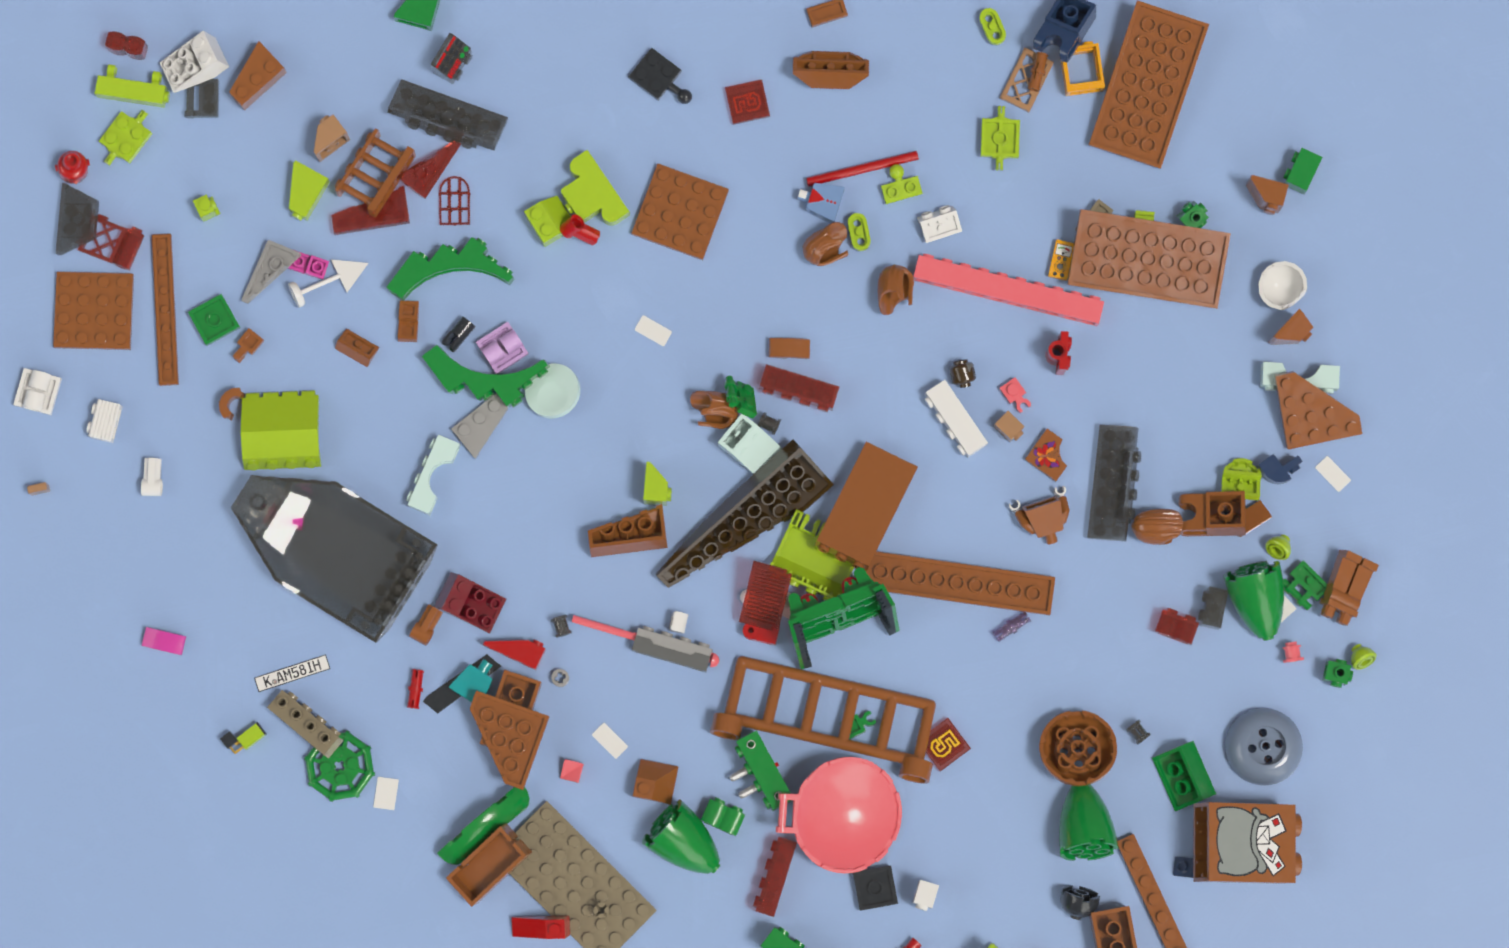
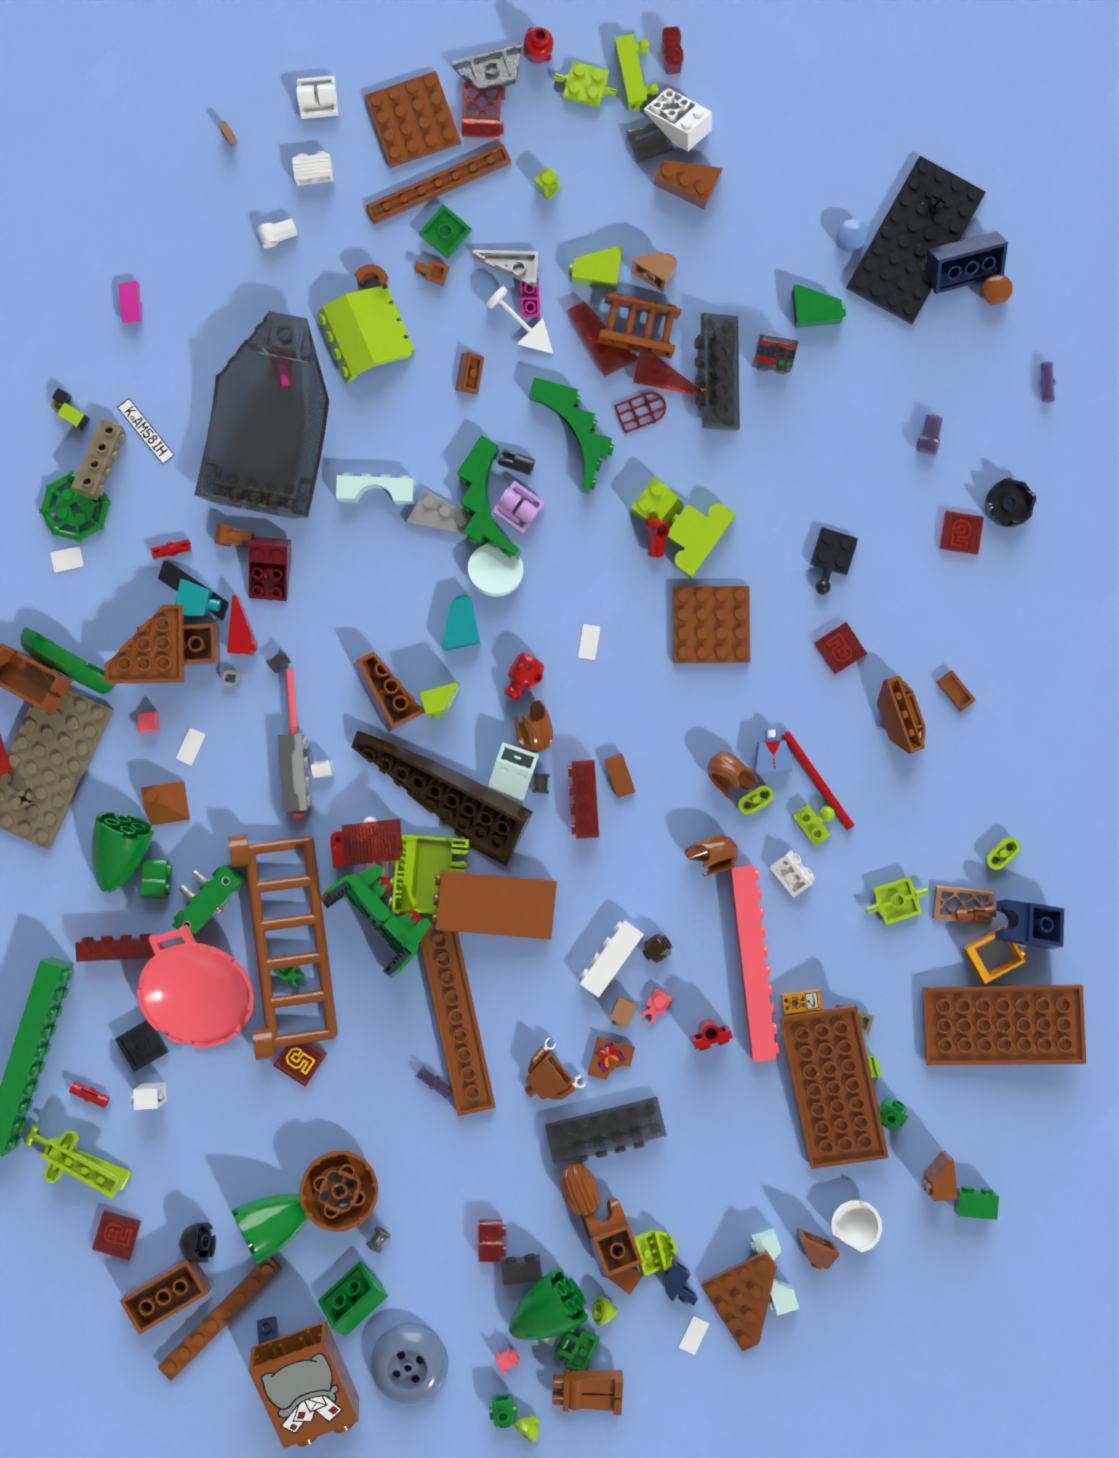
camera: 75 degrees right, 5 degrees up
dark orange slope [398,301,419,342] -> none
green plate [724,375,757,419] -> none
none -> teal slope [442,595,481,651]
none -> red piece [504,653,544,701]

